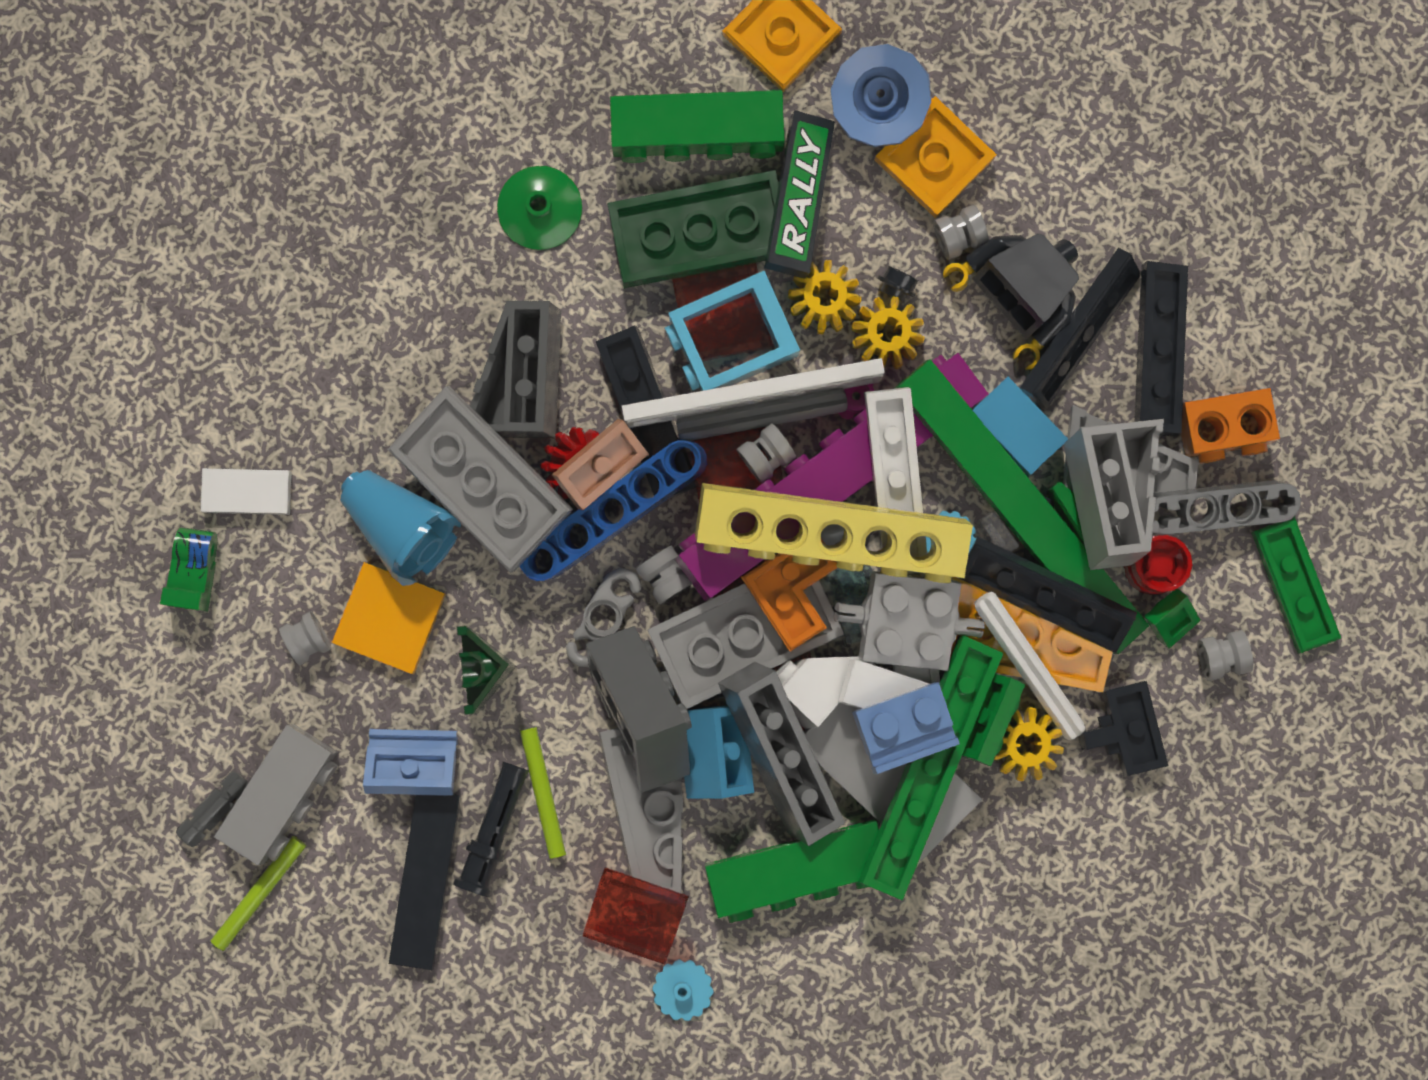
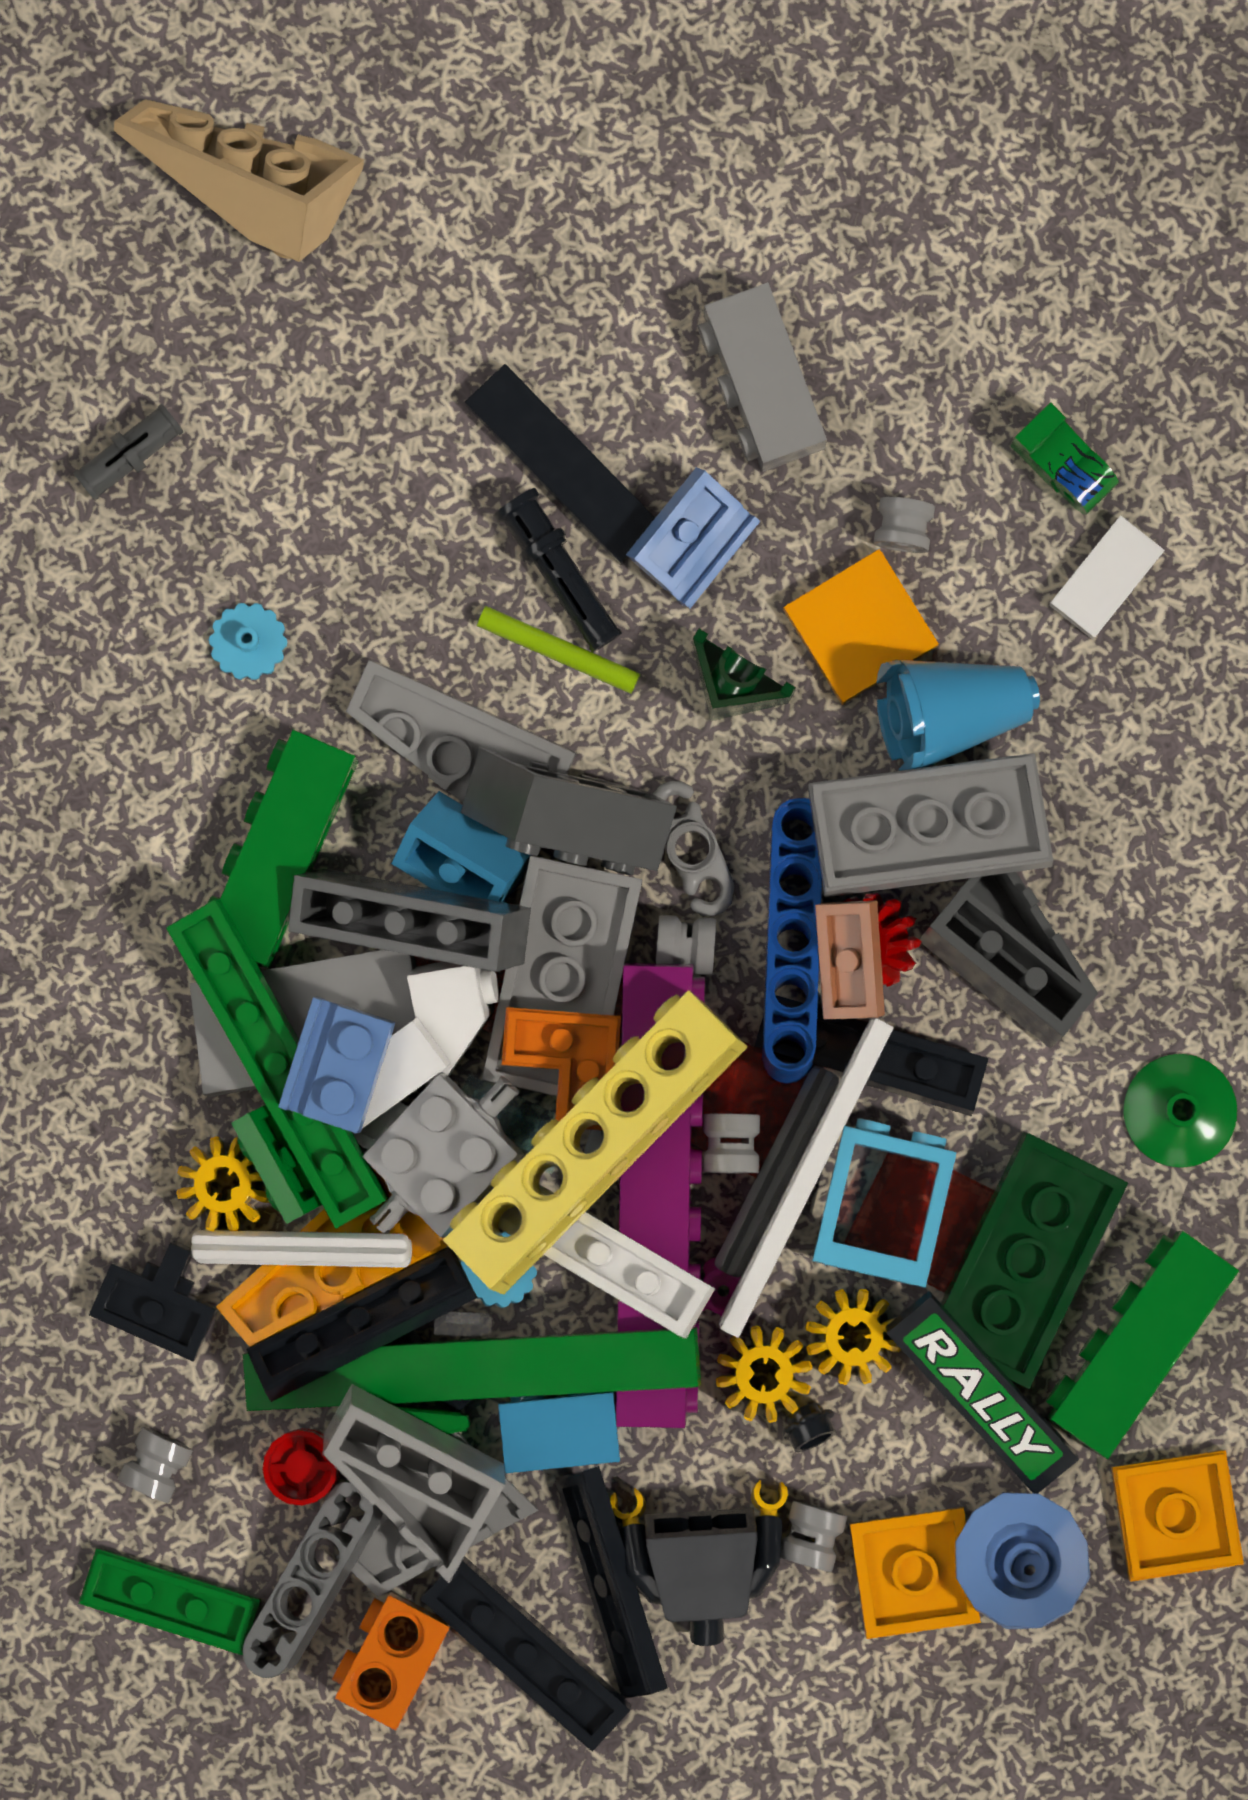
camera: 130 degrees right, 0 degrees up
dark grey axle [176,771,249,847] -> none
lime bar [210,836,306,951] -> none
clear red tile [582,867,689,965] -> none
green plate [1144,588,1201,649] -> none

